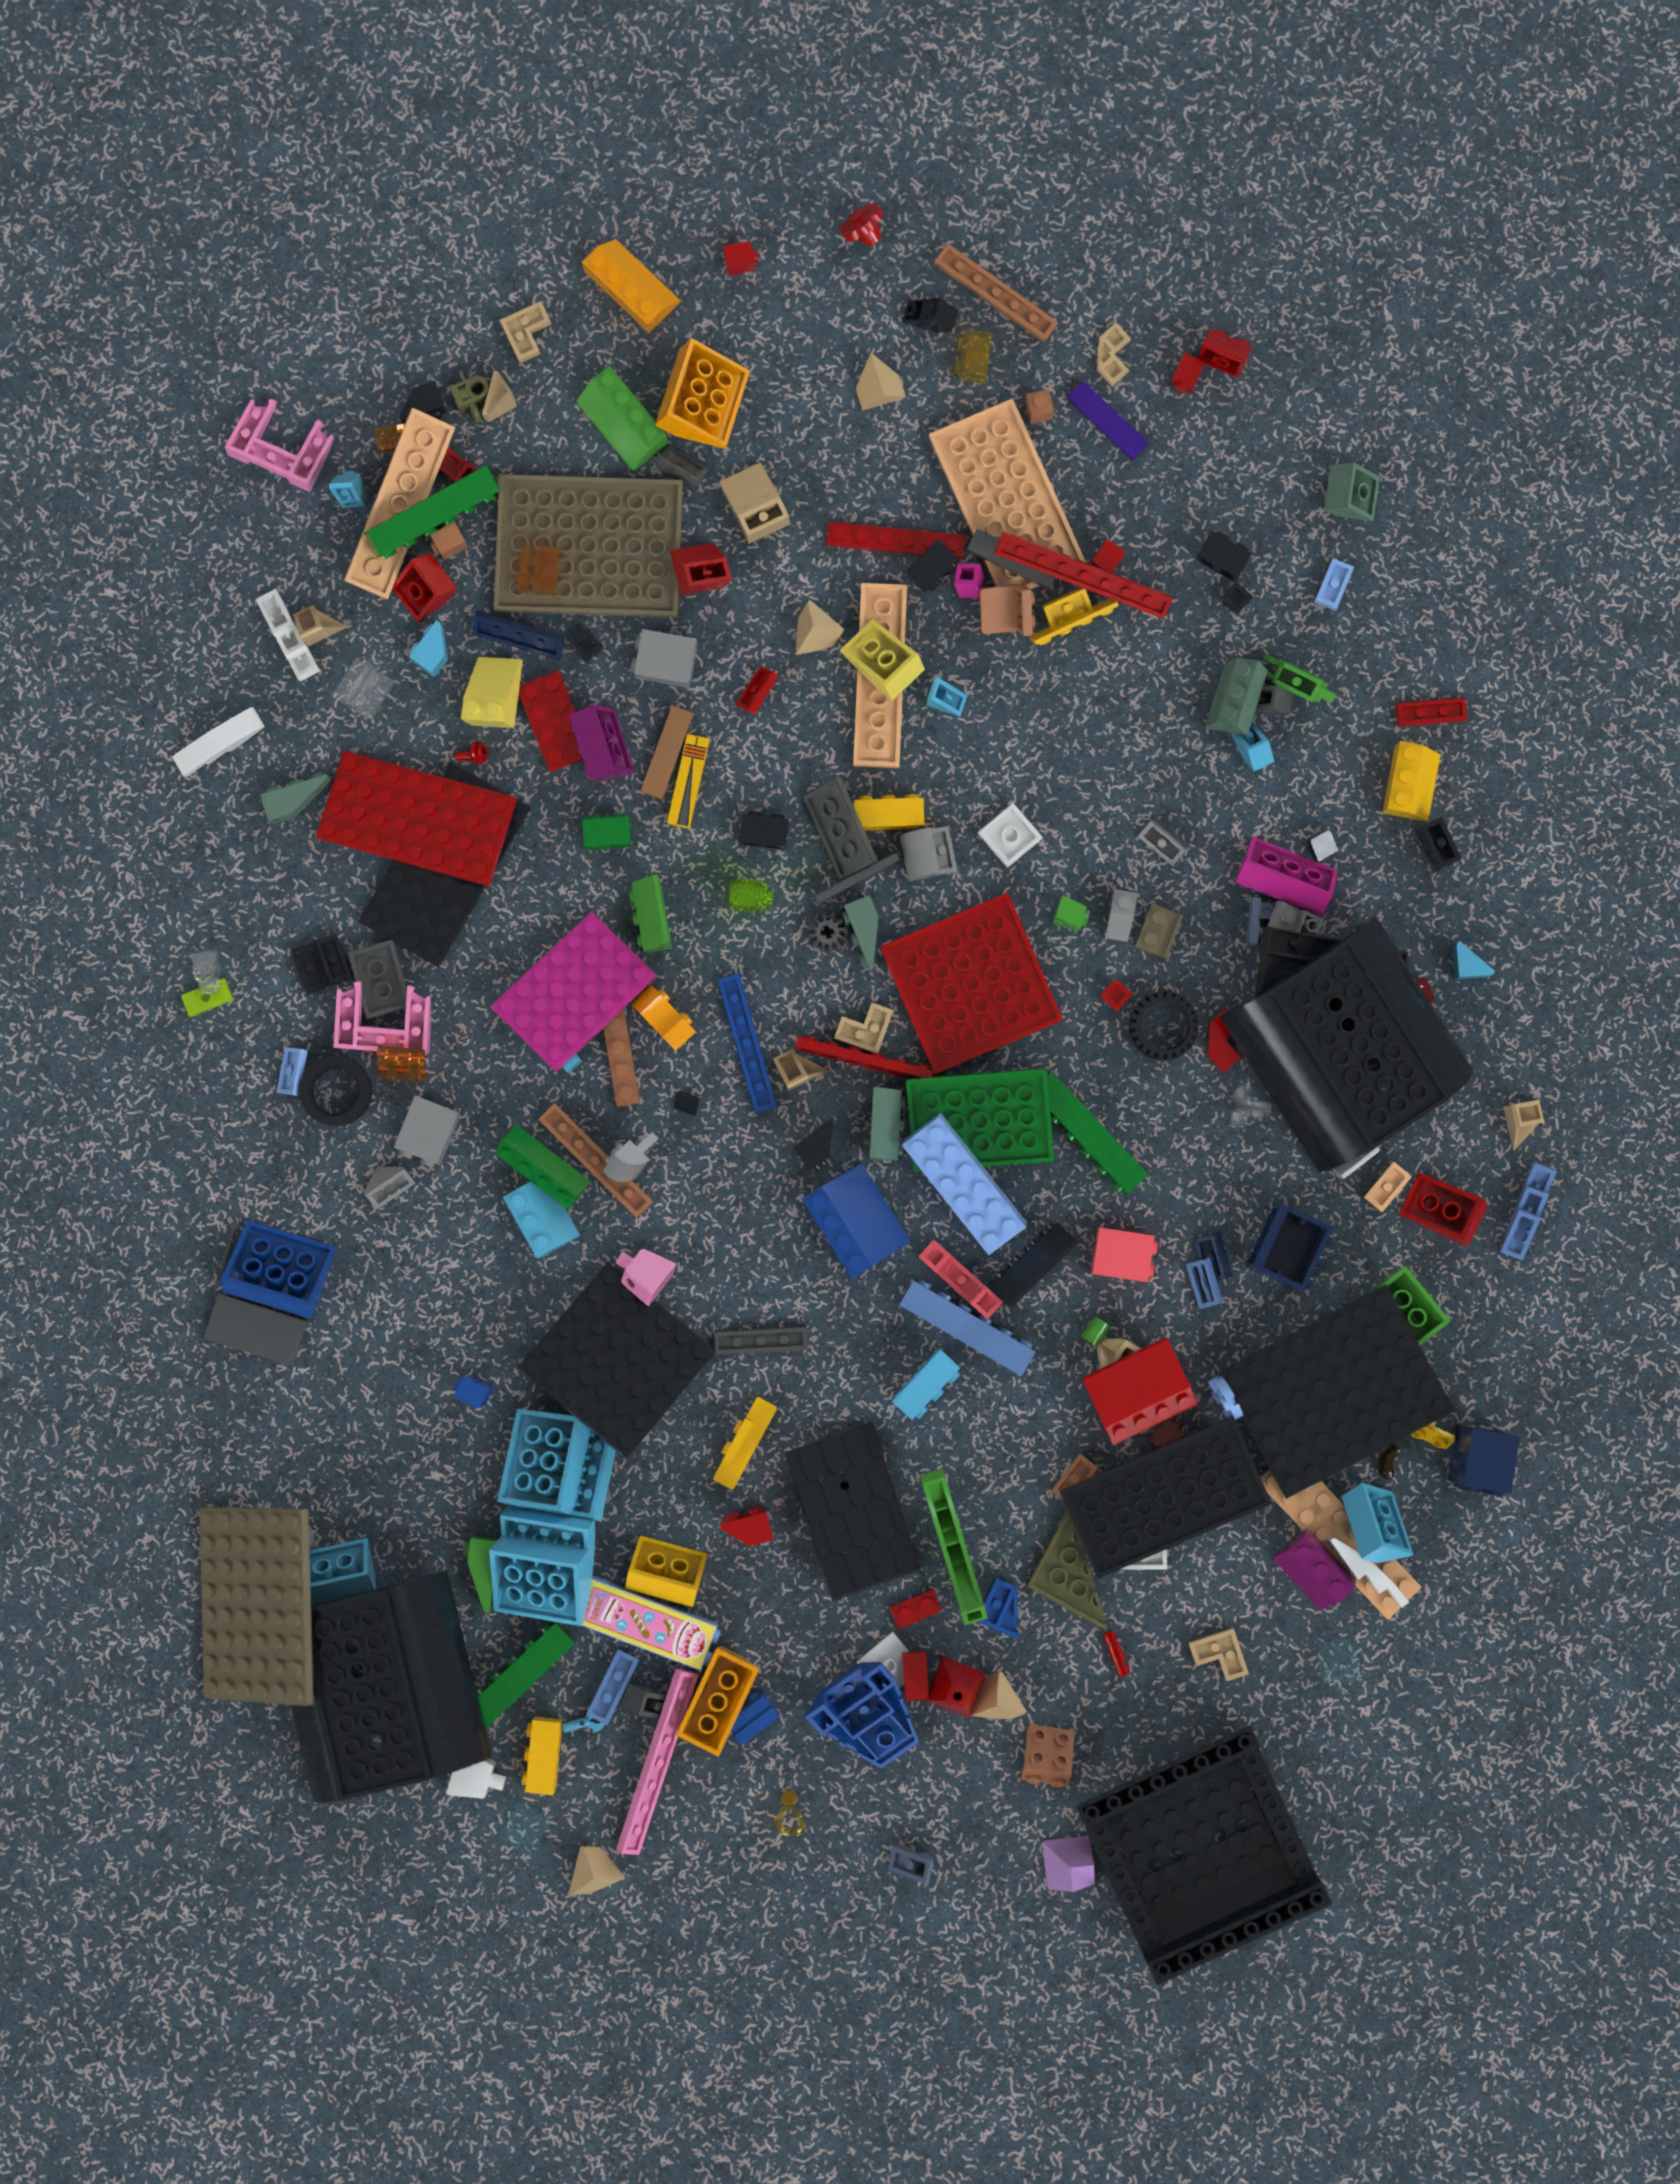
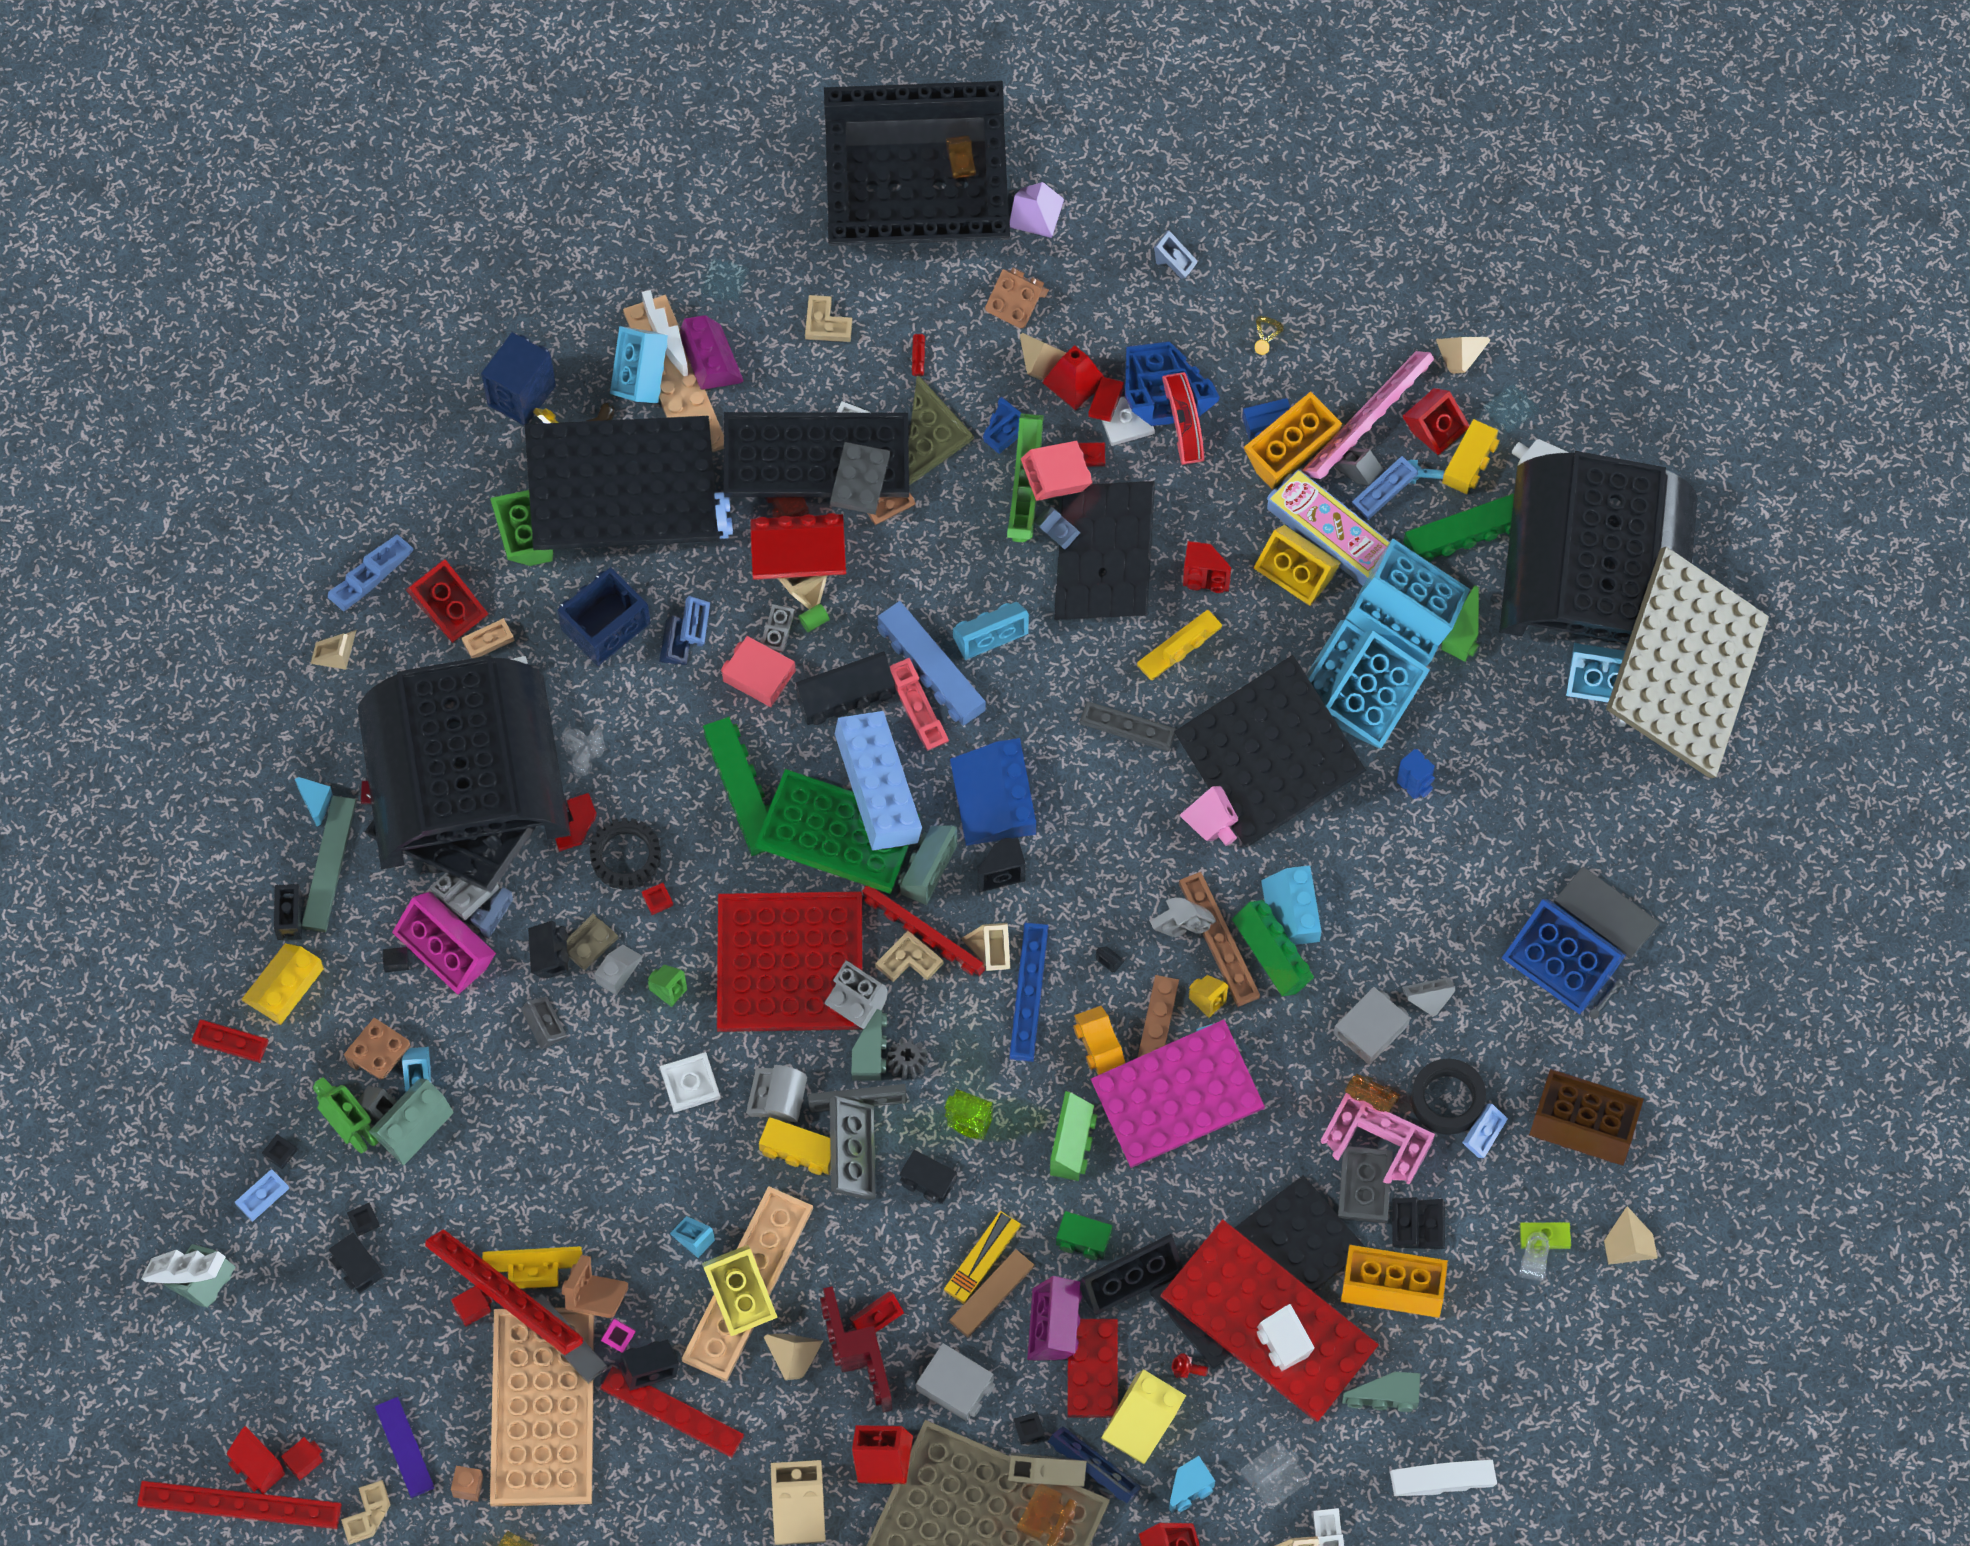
camera: 160 degrees left, 20 degrees down
none -> red tile [137,1481,342,1529]
none -> white slope [141,1250,225,1283]
none -> black plate [262,1134,297,1169]
none -> sand green tile [302,796,357,932]
none -> nougat bracket [344,1018,410,1080]
none -> black brick [528,921,569,979]
none -> light grey slope [761,604,796,652]
none -> dark red bracket [820,1286,892,1413]
none -> light grey brick [824,960,887,1029]
none -> dark grey plate [830,442,890,515]
none -> clear orange slope [946,135,975,178]
none -> dark tan slope [1008,1452,1087,1486]
none -> coral brick [1021,441,1093,501]
none -> sand blue slope [1034,505,1080,550]
none -> black slope [1079,1234,1183,1315]
none -> slope [1162,372,1204,465]
none -> yellow slope [1189,975,1228,1018]
none -> white slope [1257,1304,1315,1371]
none -> light orange slope [1341,1245,1448,1318]
none -> red slope [1402,388,1470,455]
none -> reddish brown slope [1529,1069,1644,1166]
none -> tan slope [1604,1206,1658,1265]

